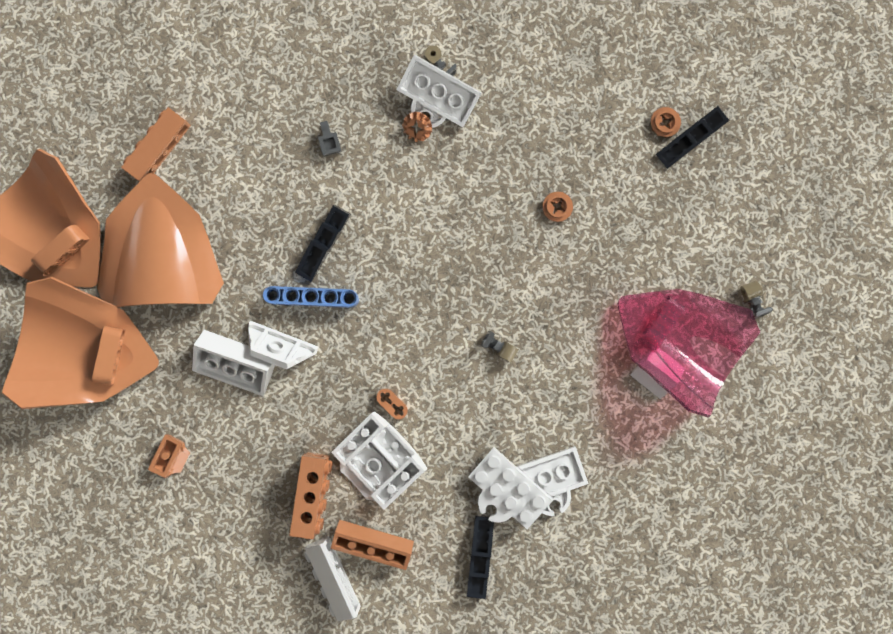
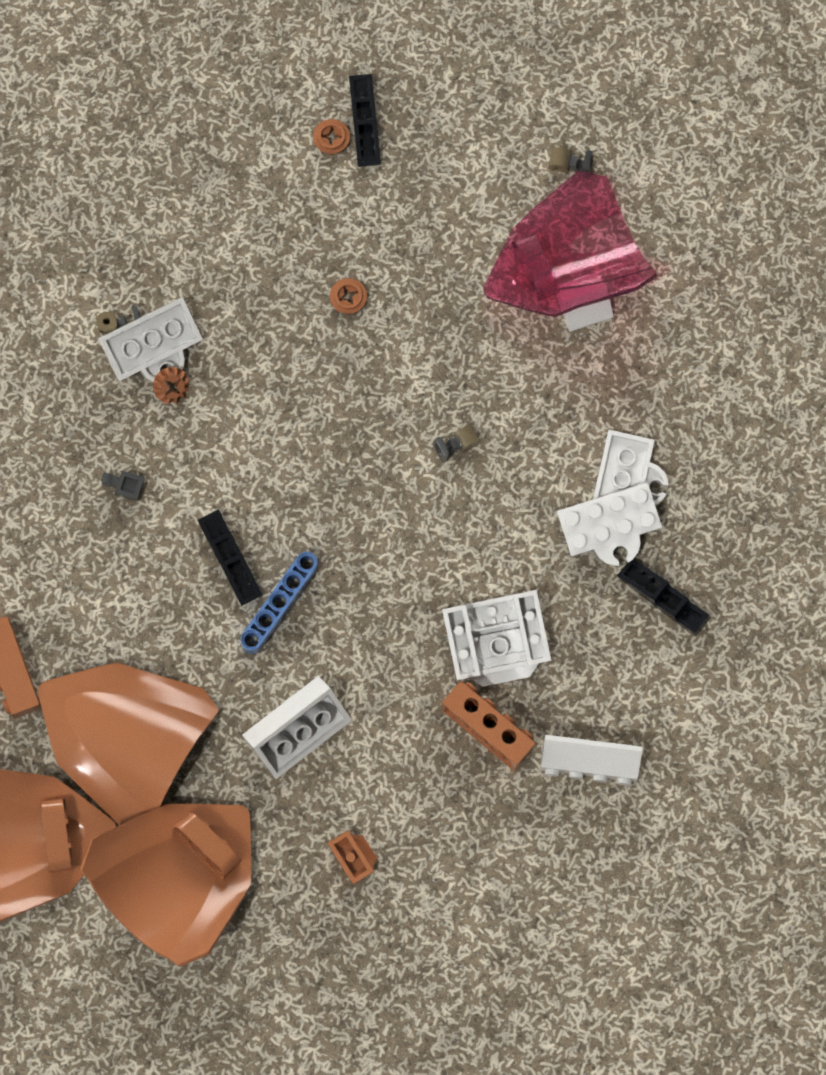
camera: 60 degrees left, 10 degrees down
white wing [248,321,318,369] -> none
nougat brick [330,520,414,570] -> none
nougat beam [376,388,408,419] -> none

